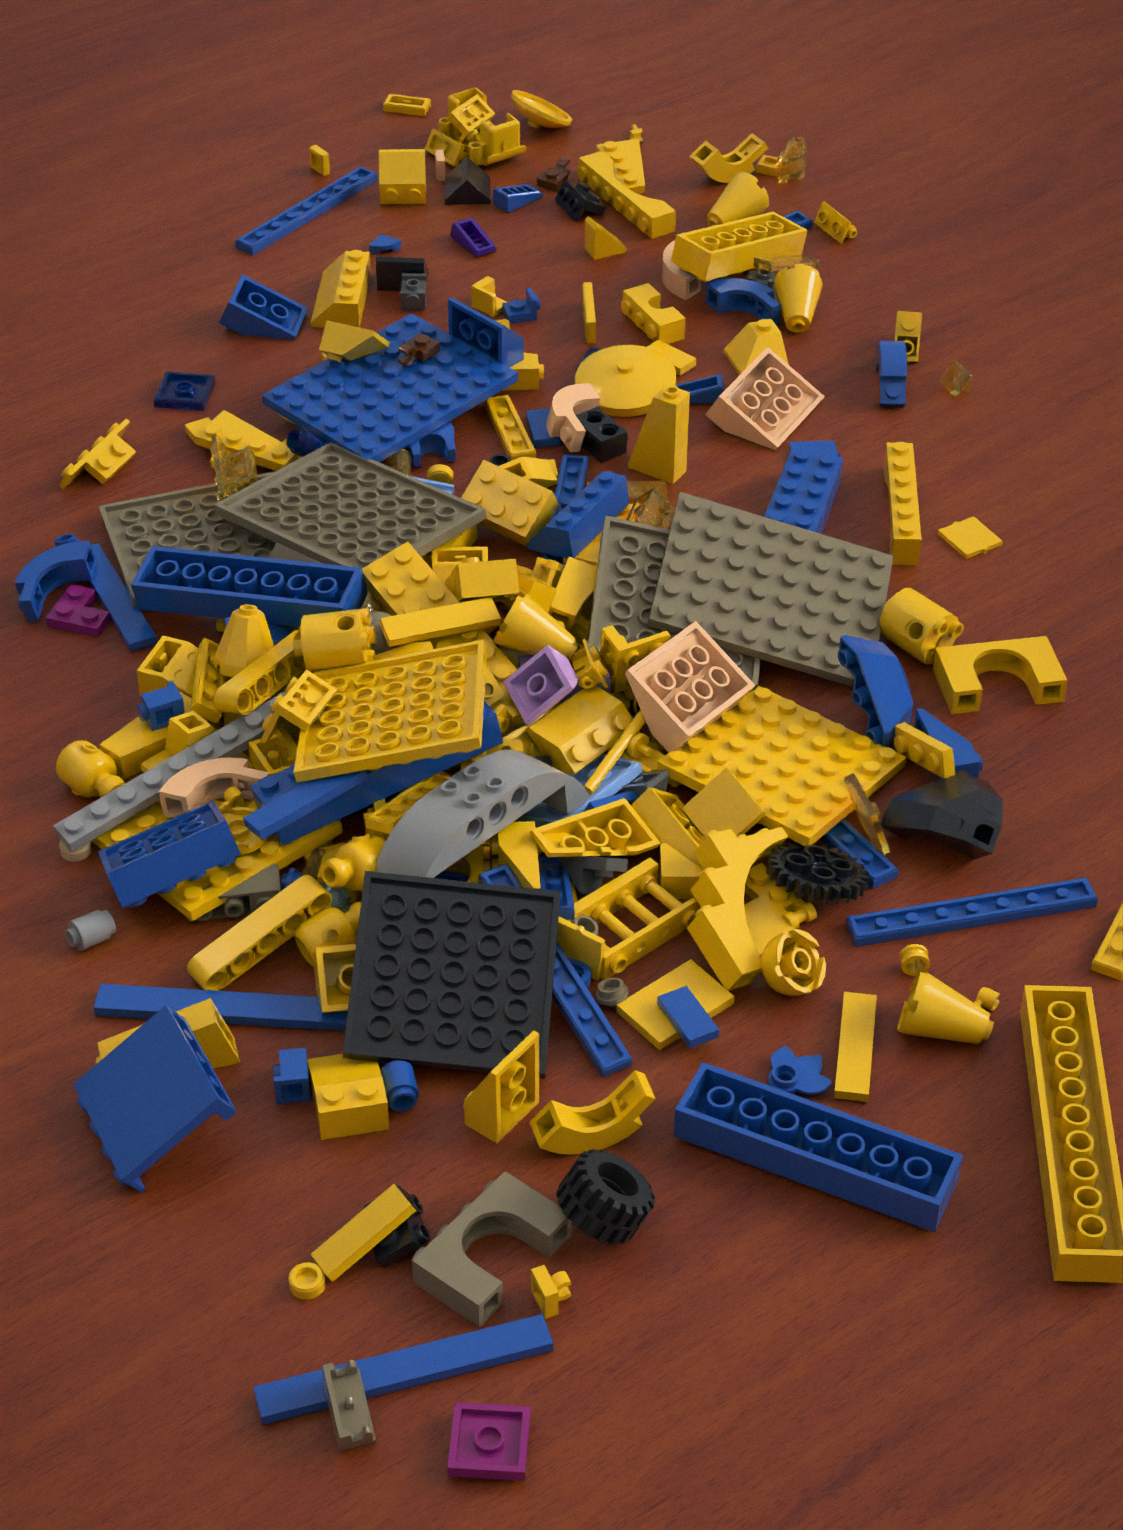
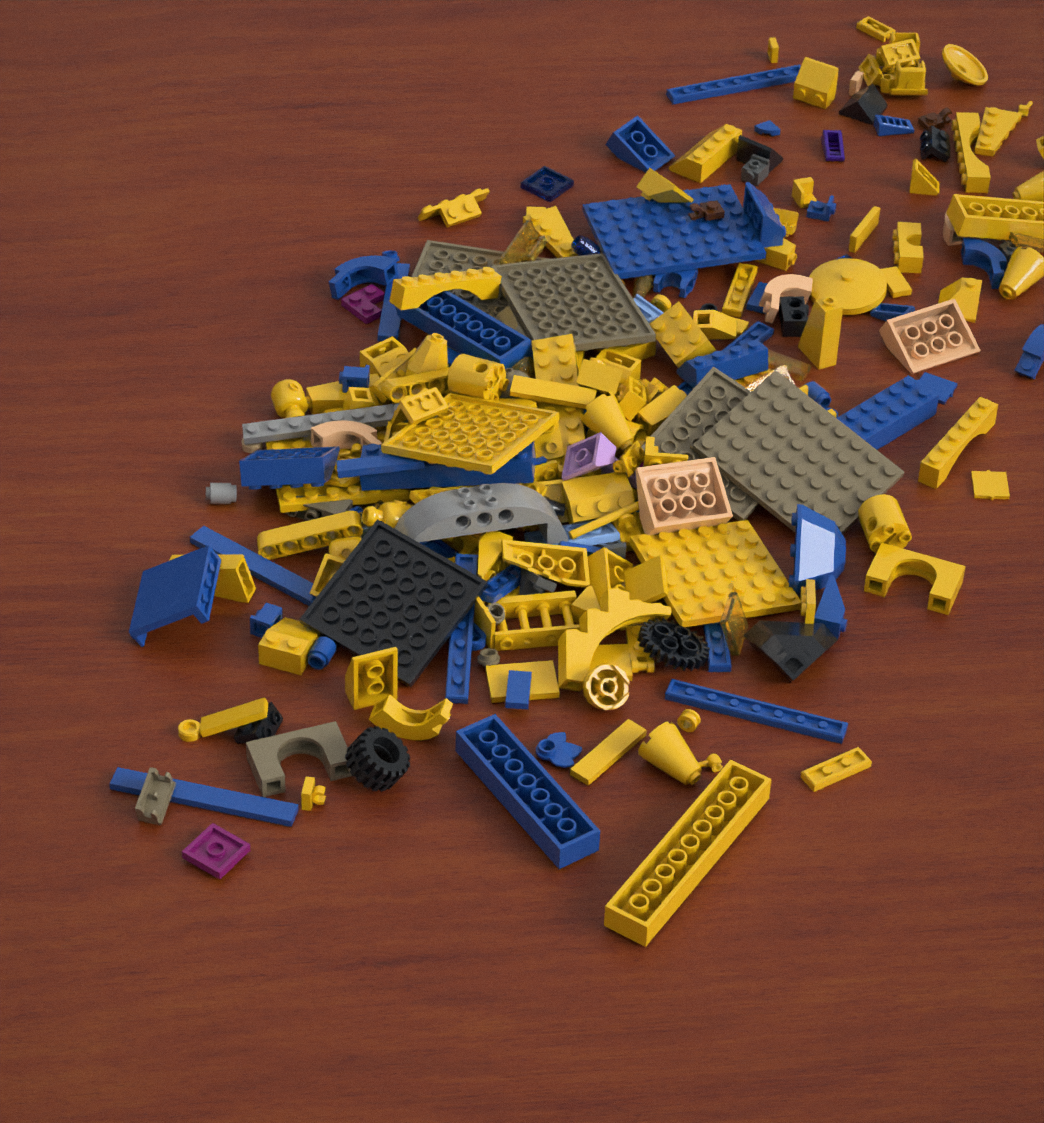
camera: 30 degrees right, 0 degrees up
none -> yellow arch [389,267,502,310]

